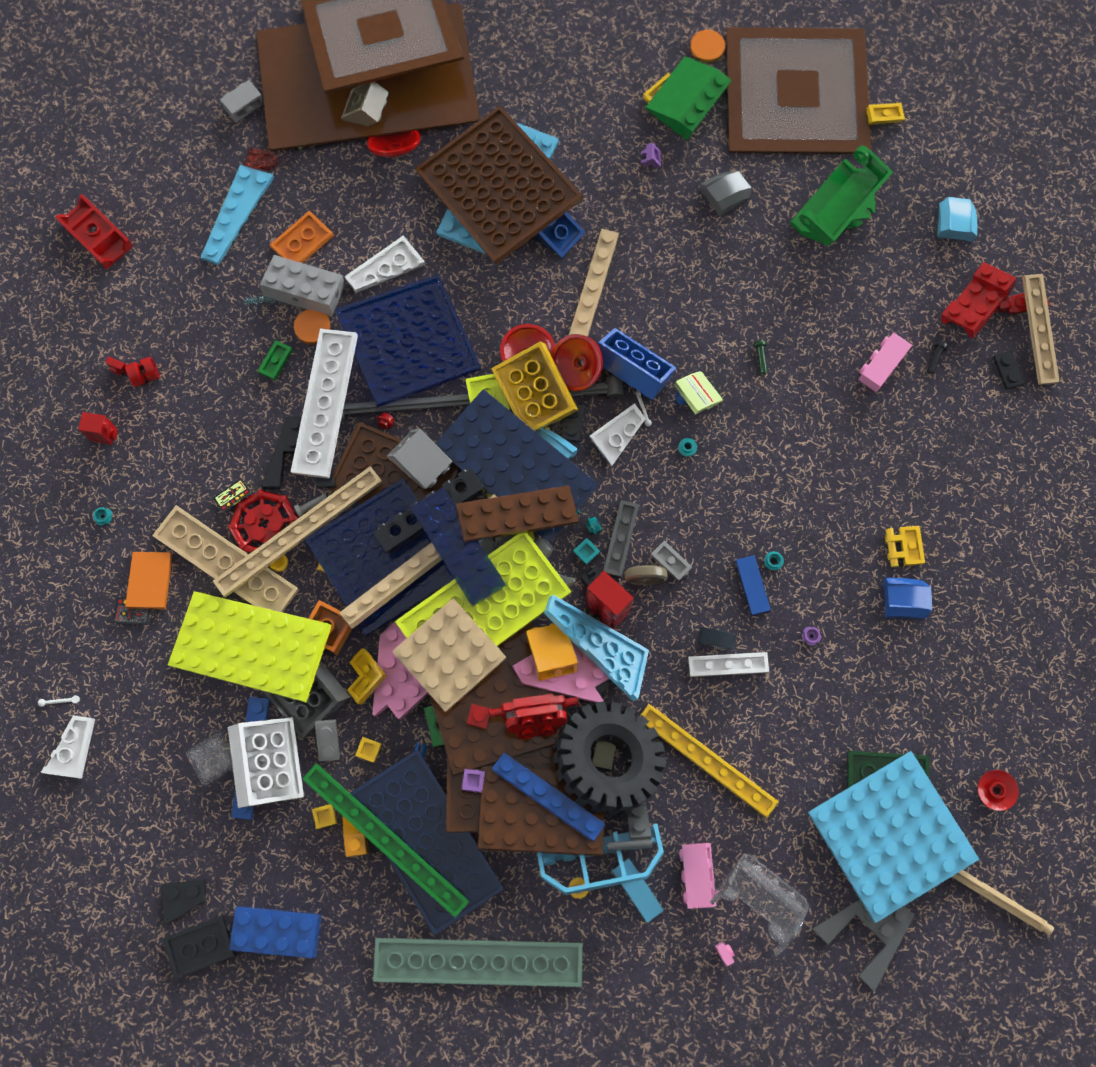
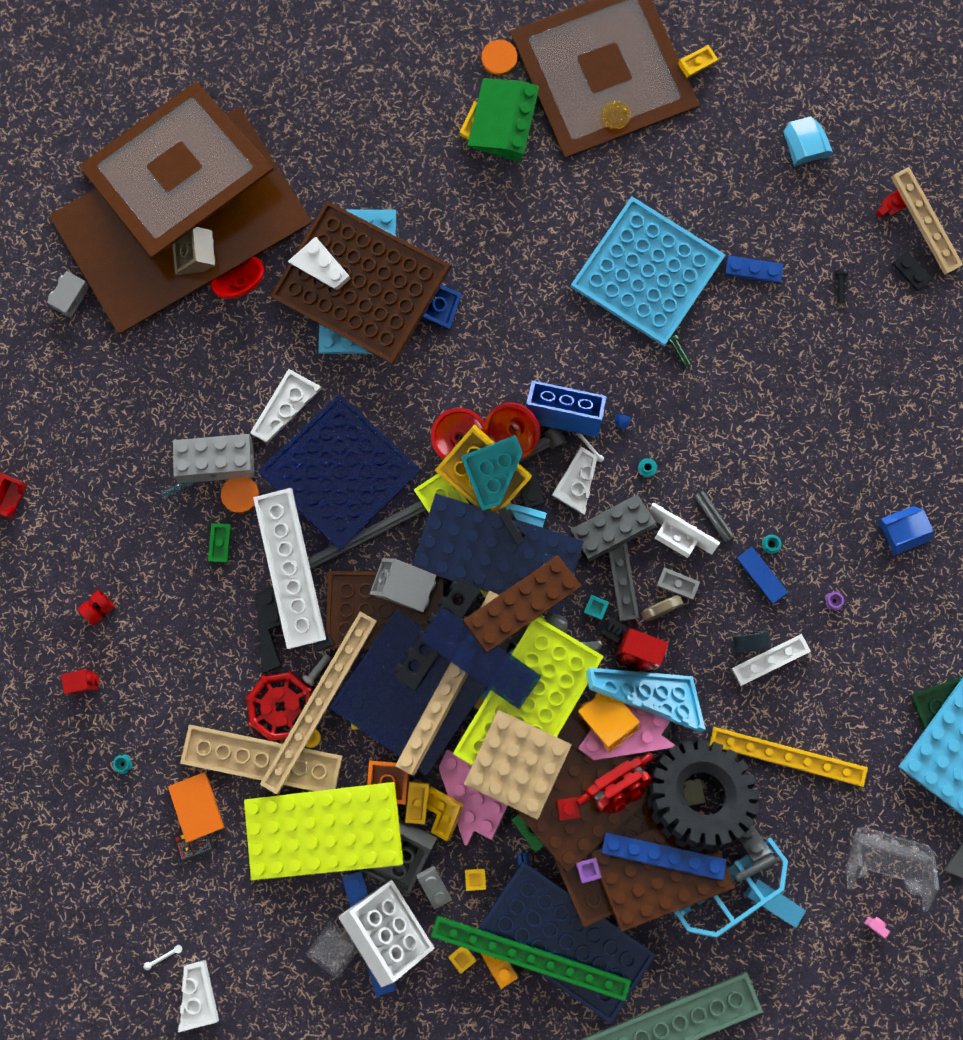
camera: 20 degrees left, 5 degrees up
red plate [105,356,127,376] -> none
medium azure wing [201,165,274,265] -> none
piece [213,479,251,512] -> none
clear red plate [244,148,278,170] -> none
orange tile [269,211,334,263] -> none
red plate [377,413,395,430] -> none
tan plate [569,229,619,336] -> none
yellow tile [569,877,589,899] -> none
teal plate [585,517,602,535] -> none
medium lavender tile [641,143,661,168] -> none
yellowish green slope [674,371,723,414] -> none
bright pink brick [680,843,716,909] -> none
dark grey slope [699,171,751,217] -> none
green piece [789,145,893,247] -> none
bright pink brick [858,333,912,393] -> none
yellow plate [885,526,925,567] -> none
red piece [941,262,1016,339] -> none
none -> white wing [288,237,351,290]
none -> yellow plate [405,782,429,824]
none -> teal plate [461,435,523,511]
none -> black plate [498,507,525,546]
none -> dark grey plate [570,494,657,562]
none -> medium azure plate [571,196,725,347]
none -> clear yellow gear [602,101,631,130]
none -> white bracket [649,503,720,558]
none -> dark grey axle [695,491,734,542]
none -> blue plate [725,255,783,283]

